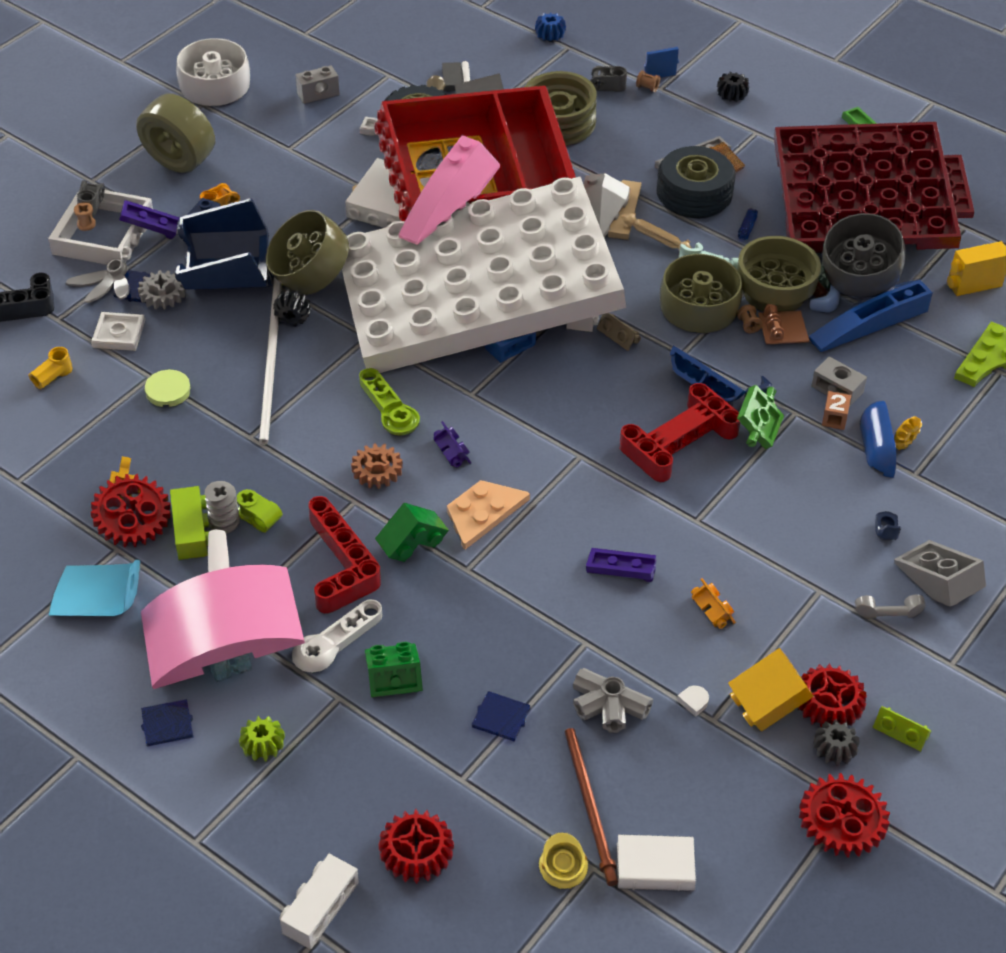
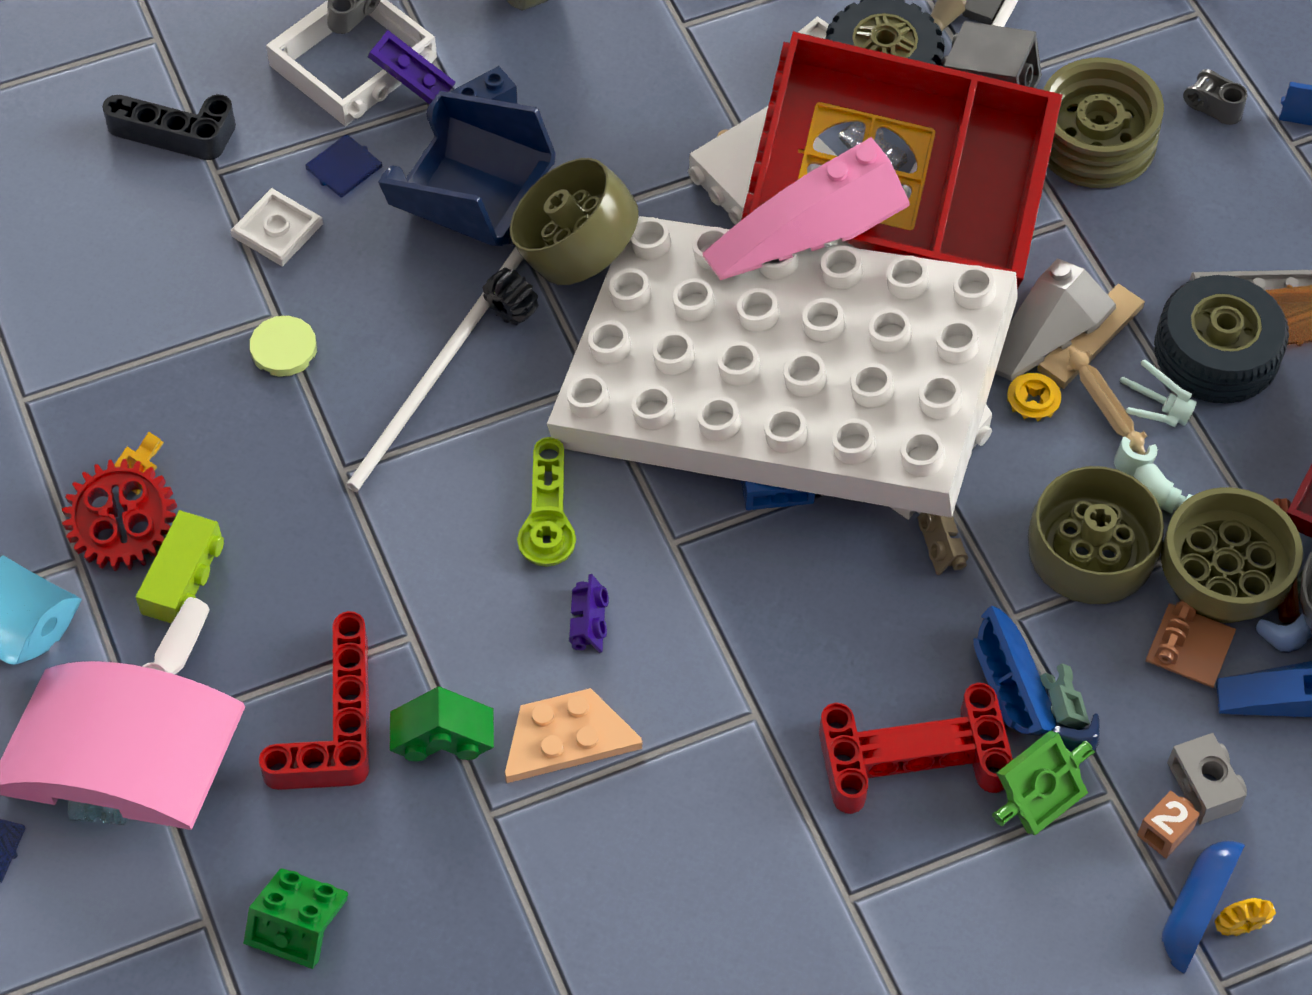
camera: 30 degrees right, 10 degrees up
yellow piece [28,347,73,389] -> none
light grey plant [66,259,130,303] -> none
medium nougat bush [73,202,96,231] -> none
light grey gear [138,270,186,309] -> none
light orange piece [200,183,240,206] -> none
light grey piece [205,481,240,534] -> none
lime piece [237,489,283,533] -> none
lime gear [239,716,285,761] -> none
white beam [292,599,382,673] -> none
nougat gear [351,443,403,489] -> none
dark purple hinge [586,548,657,582] -> none
medium nougat bush [636,70,660,92] -> none
clear blue axle [737,208,758,240] -> none
medium nougat bush [737,305,763,334] -> none
none -> yellow gear [1007,373,1061,422]
none -> sand green plate [1040,663,1090,730]
none -> light aqua plant [1119,360,1197,427]

